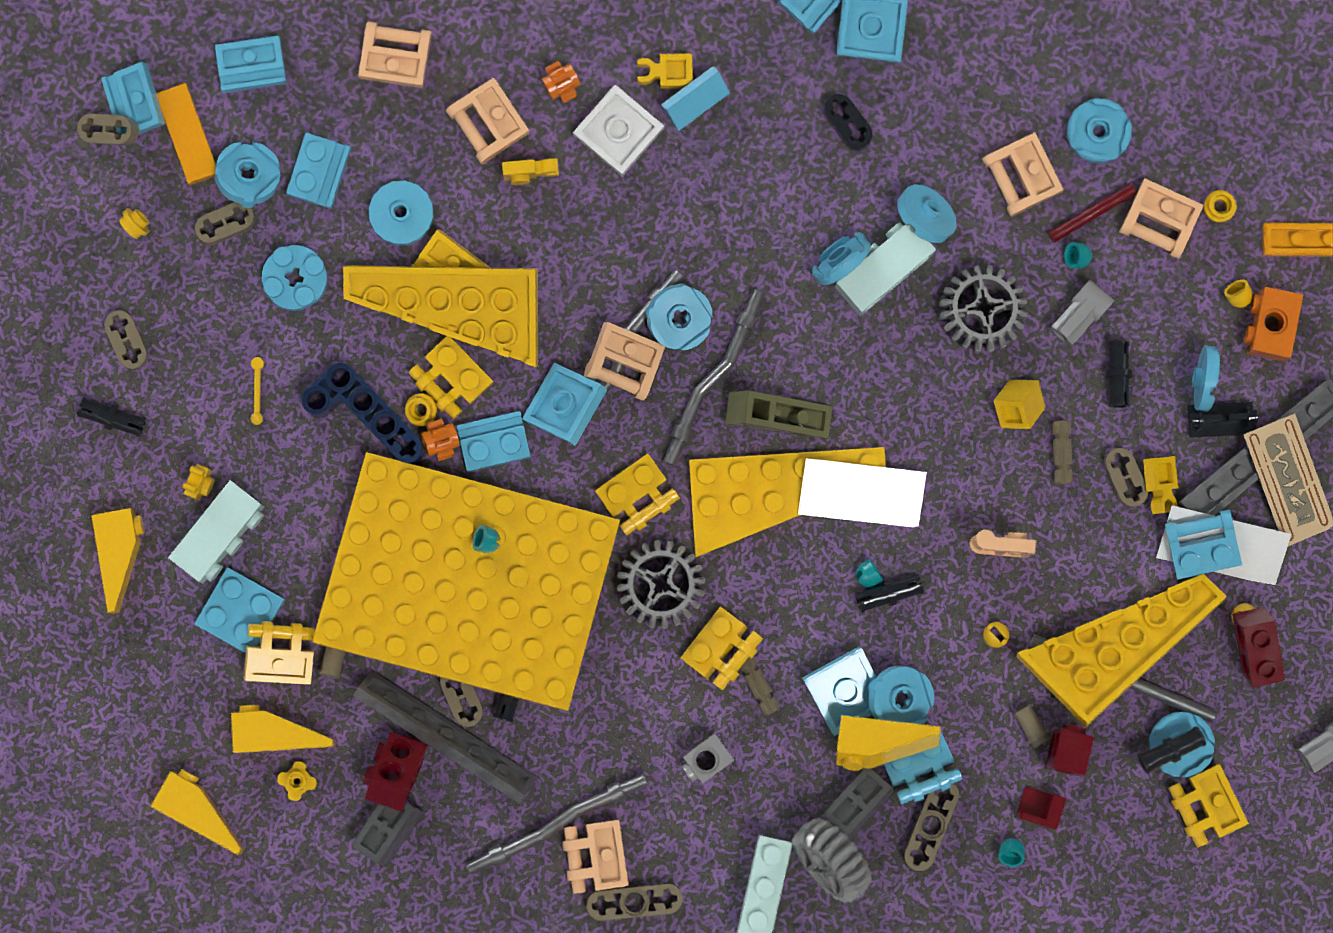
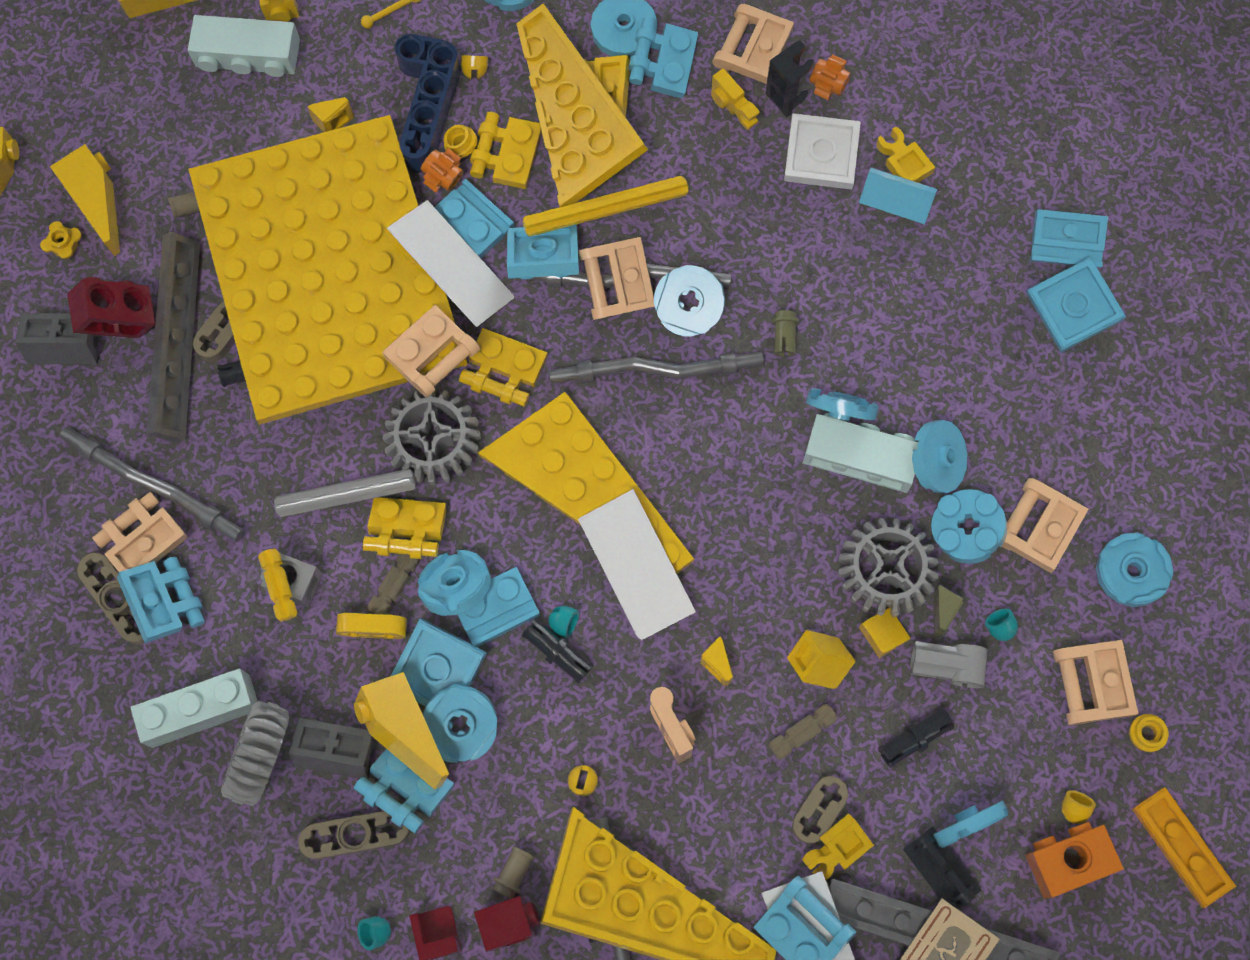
camera: 65 degrees right, 10 degrees down
medium azure plate [195,567,285,653] -> none
yellow plate [243,621,315,685] -> none
teal hinge [473,525,501,553] -> none
olive slope [725,390,832,439] -> none
black beam [824,94,873,151] -> none
dark red bar [1047,183,1137,243] -> none
none -> medium azure plate [117,557,205,643]
none -> yellow axle [258,548,297,622]
none -> light grey axle [274,469,416,517]
none -> yellow slope [307,97,354,132]
none -> yellow beam [336,613,407,639]
none -> light nougat plate [382,305,480,398]
none -> white sticker [387,200,514,327]
none -> medium azure plate [418,550,491,616]
none -> medium azure plate [458,567,541,647]
none -> yellow hinge [461,55,488,80]
none -> yellow axle [523,176,688,237]
none -> medium azure plate [629,17,698,98]
none -> yellow slope [700,636,733,687]
none -> black hinge [765,39,814,118]
none -> olive pin [771,310,800,357]
none -> yellow slope [859,608,911,659]
none -> medium azure plate [931,489,1007,564]
none -> olive slope [933,585,963,637]

